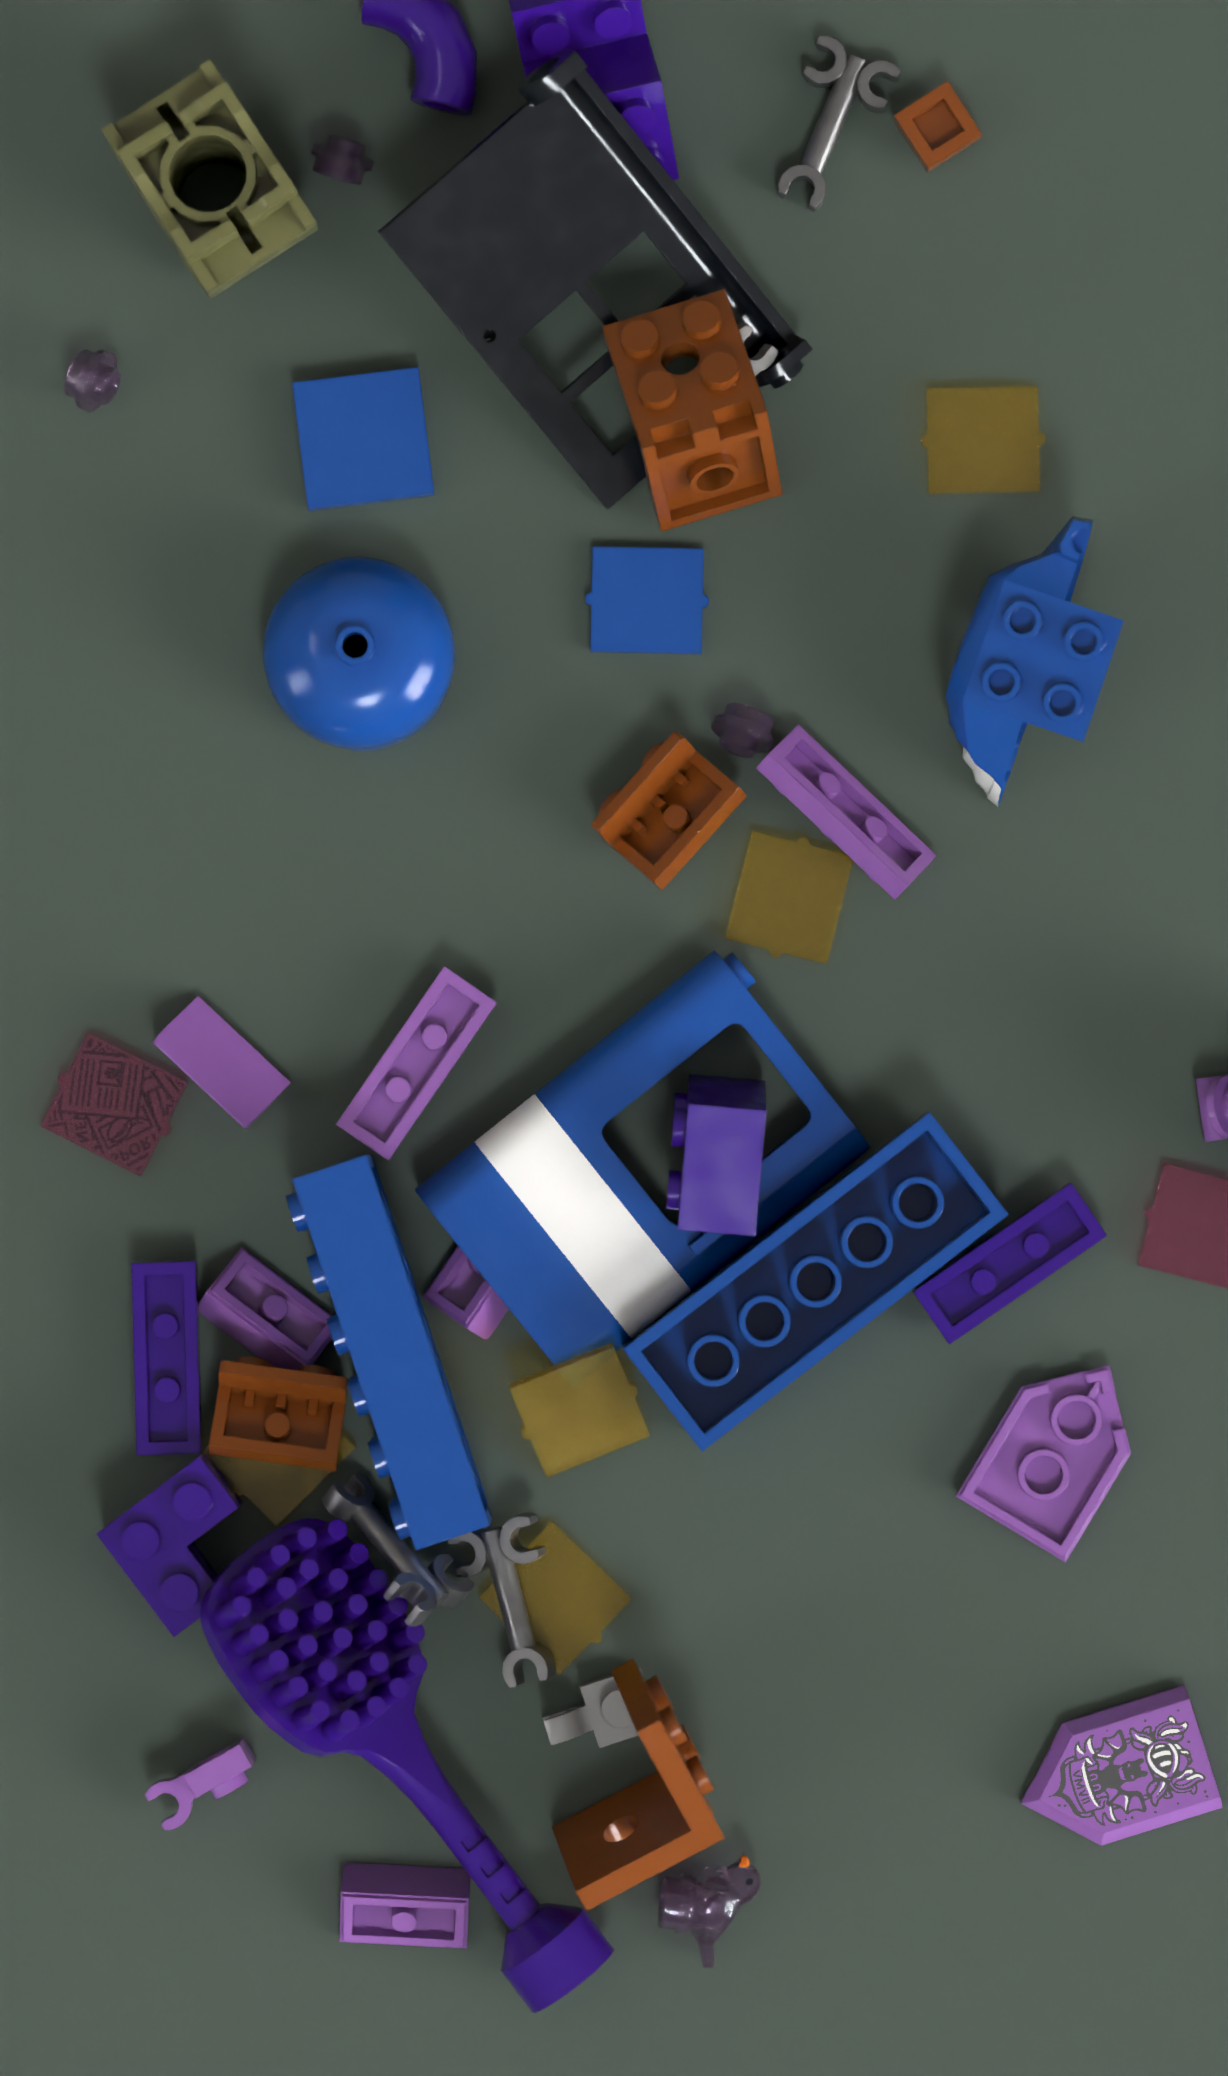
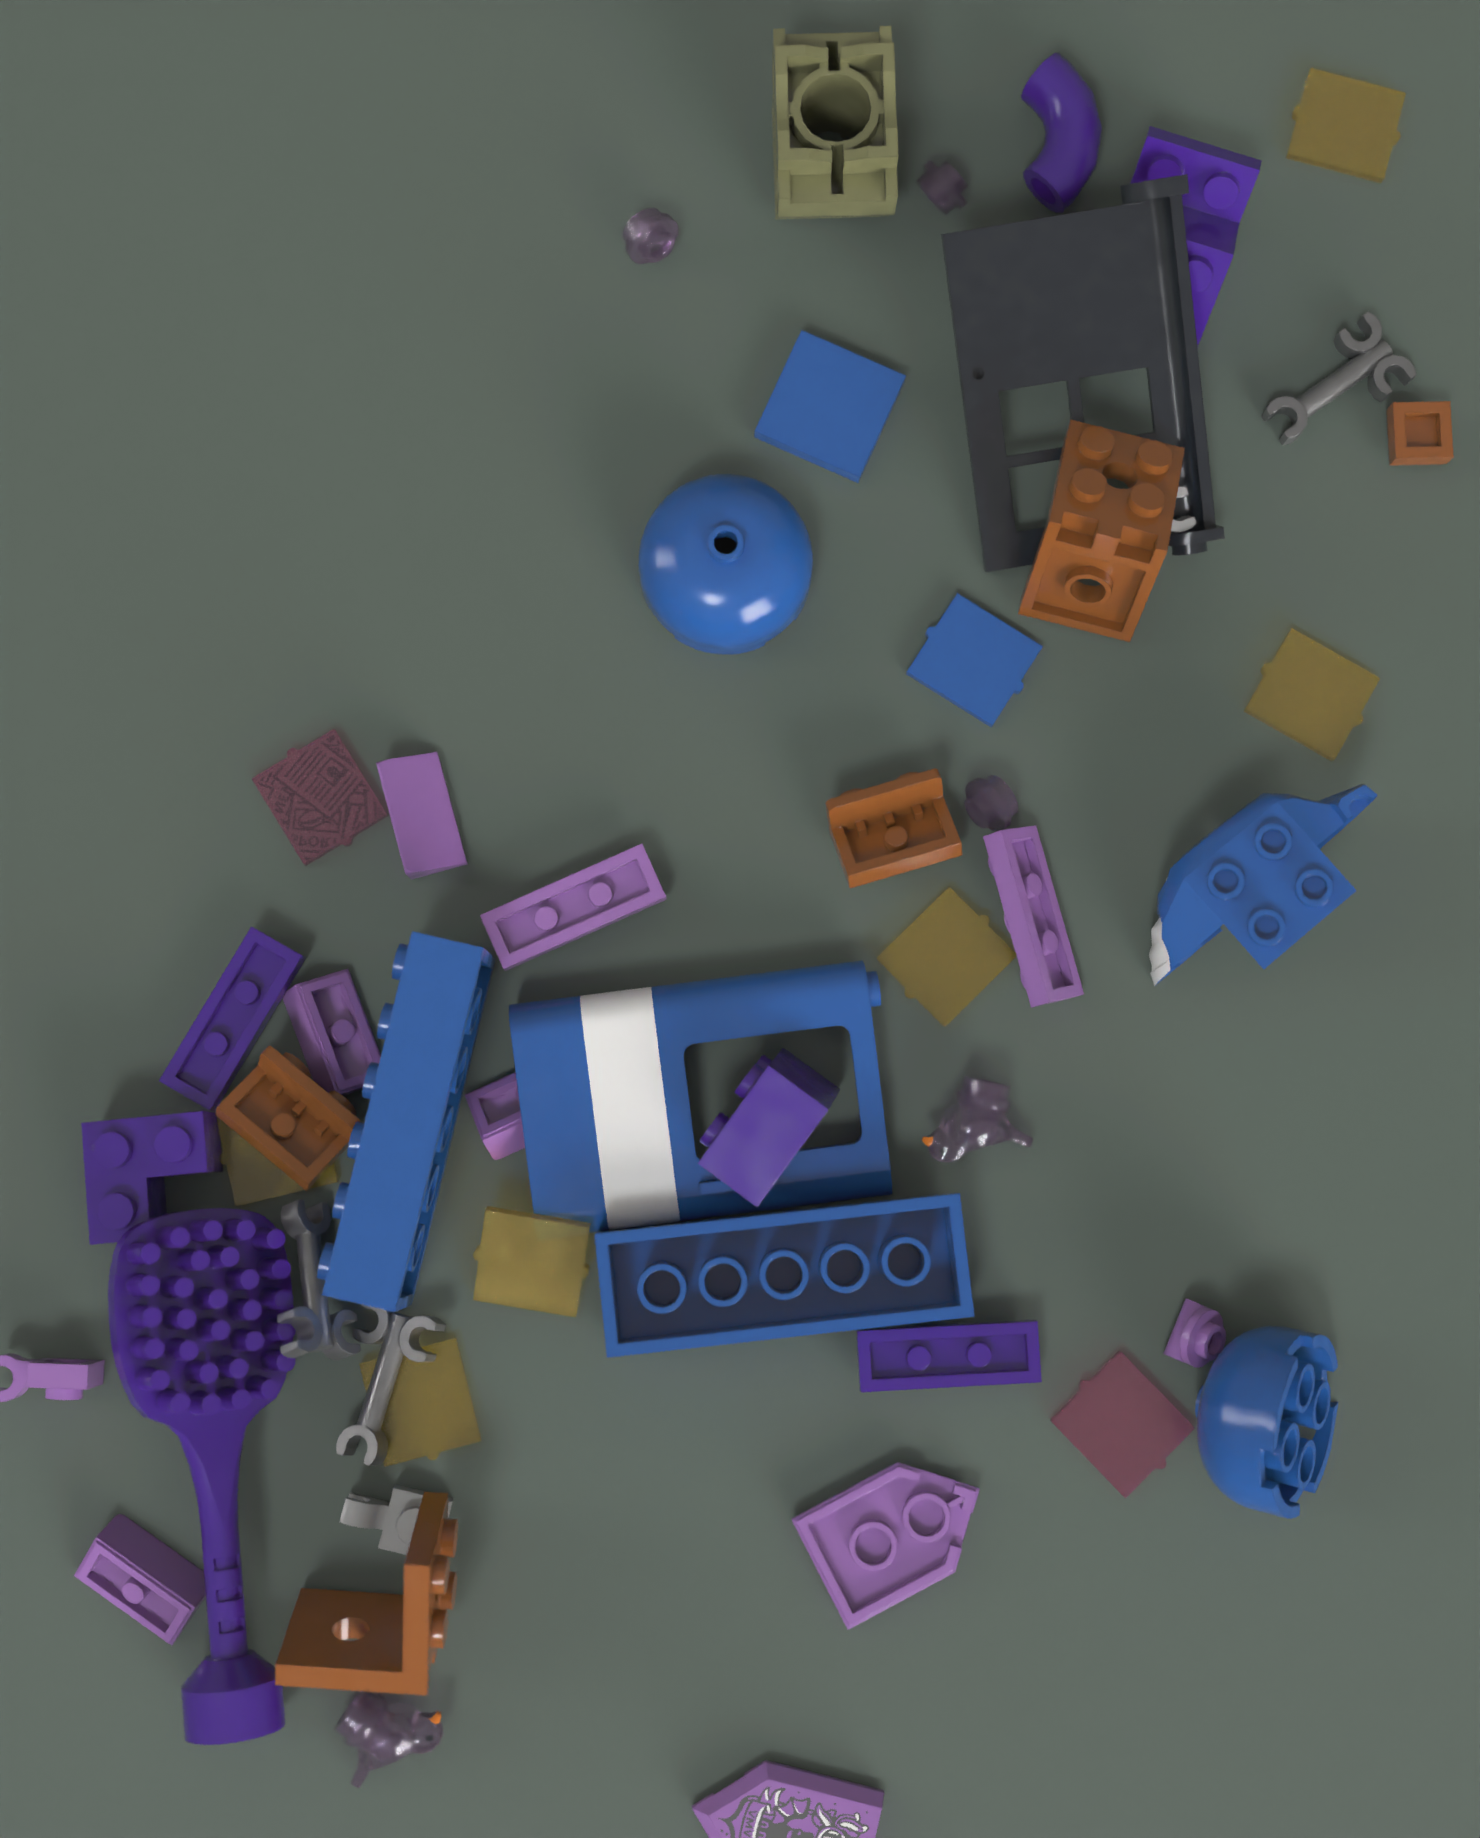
camera: 30 degrees right, 5 degrees down
none -> clear purple animal [922,1076,1033,1163]

